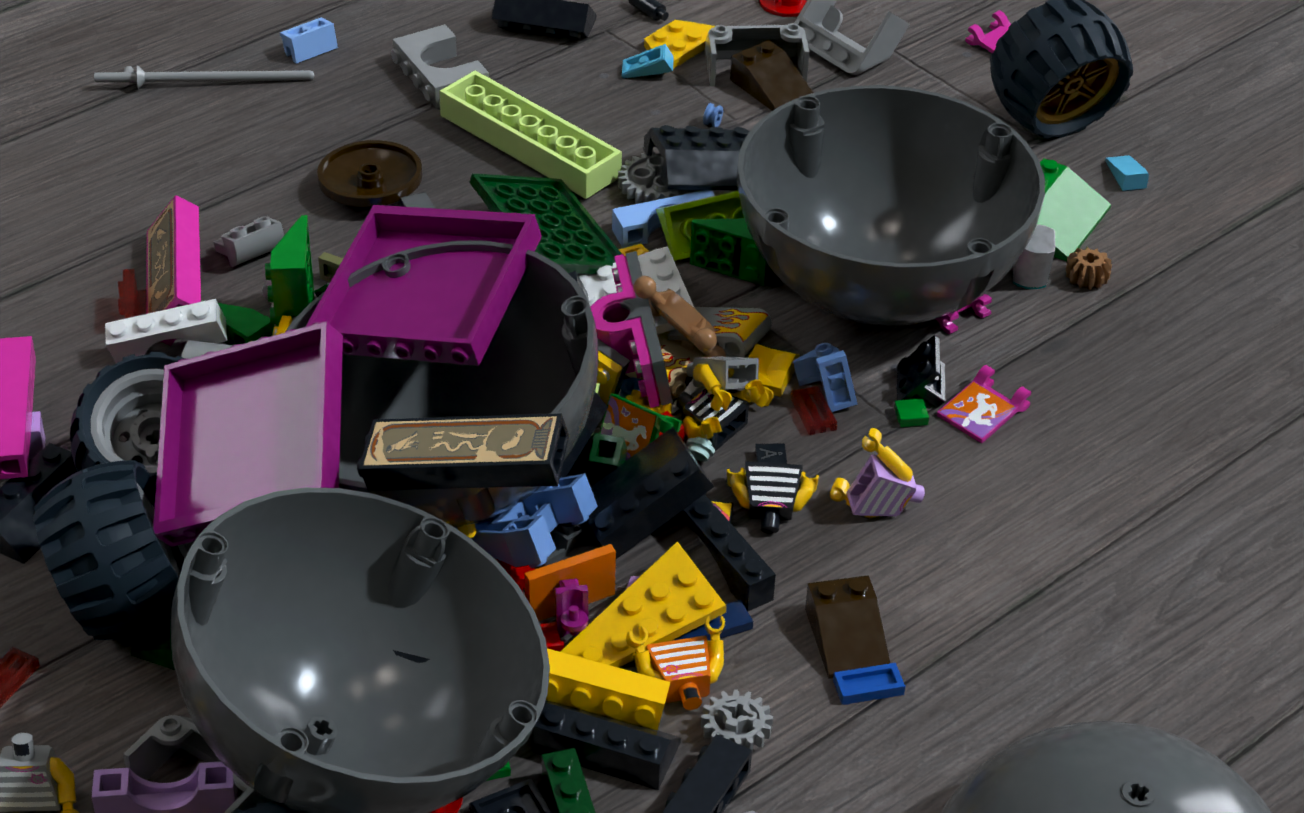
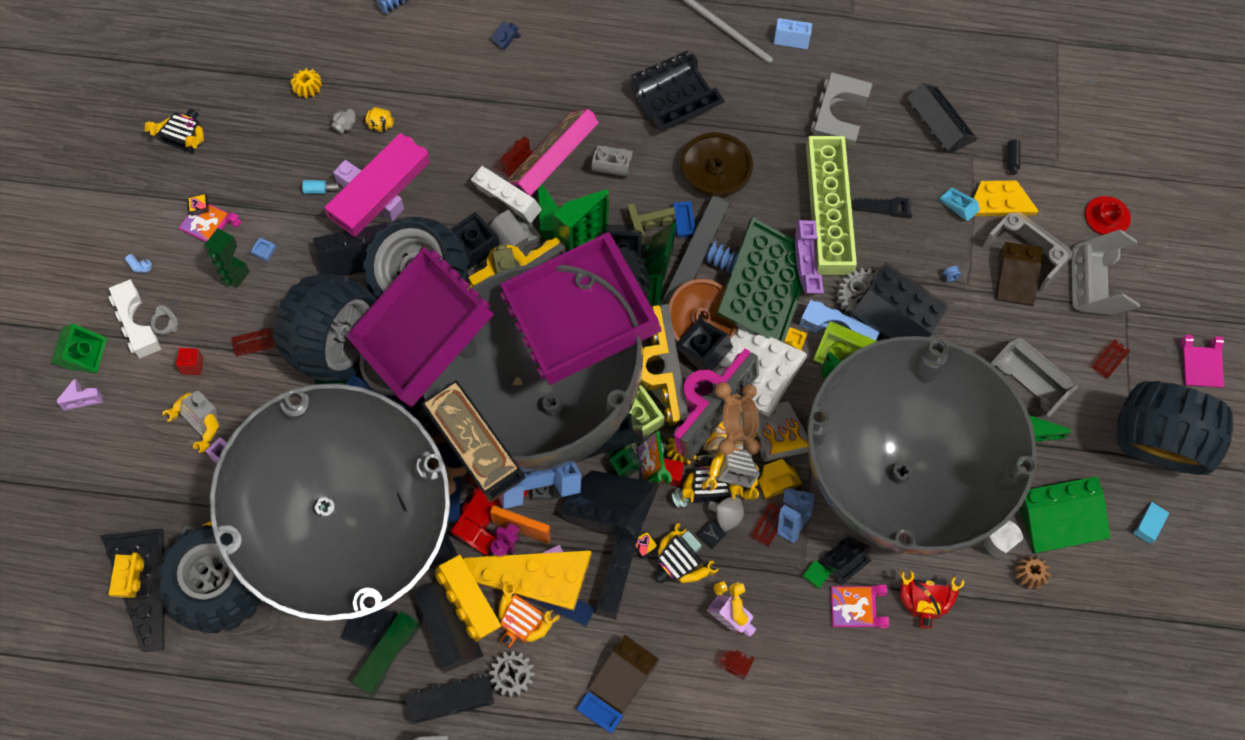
camera: 45 degrees right, 25 degrees up
none -> black slope [630,50,725,131]
none -> light grey piece [708,496,744,531]
none -> clear red brick [721,650,755,680]
none -> medium lavender slope [795,220,824,294]
none -> black piece [854,197,912,219]
none -> torso [899,570,964,629]
none -> clear red tile [1092,339,1130,379]

